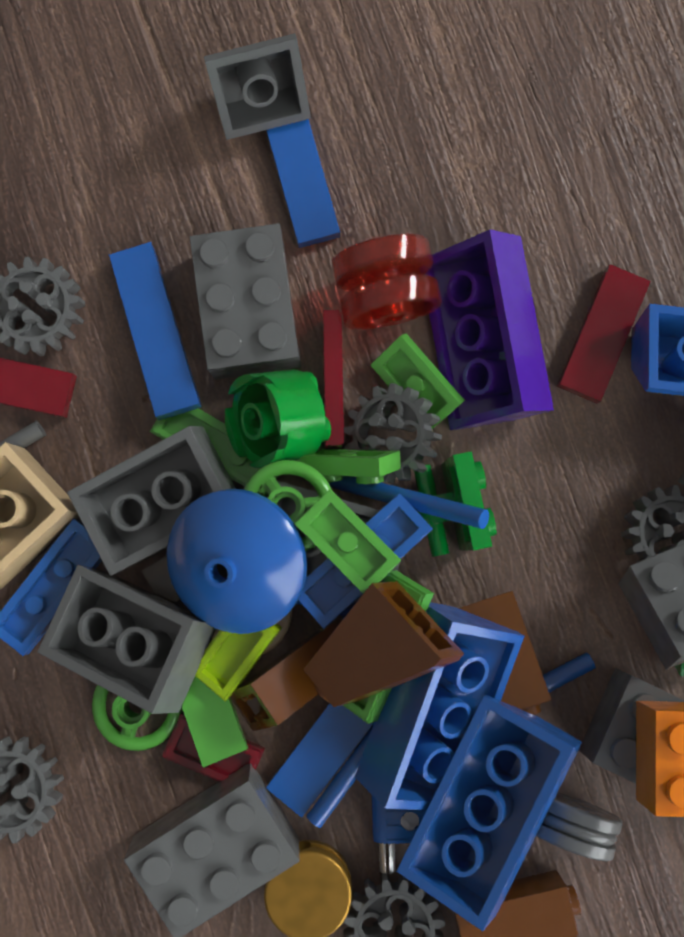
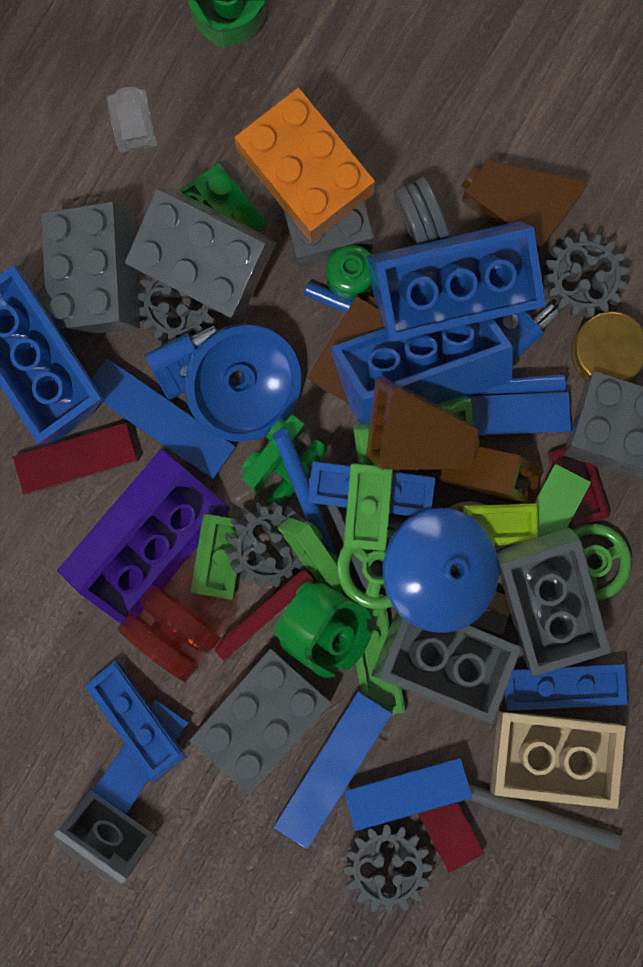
camera: 130 degrees left, 0 degrees up
none -> blue tile [85,661,187,782]
none -> blue tile [91,358,236,480]
none -> blue piece [144,326,217,400]
none -> blue dish [184,324,301,442]
none -> green head [325,244,373,300]
none -> blue tile [344,758,472,831]

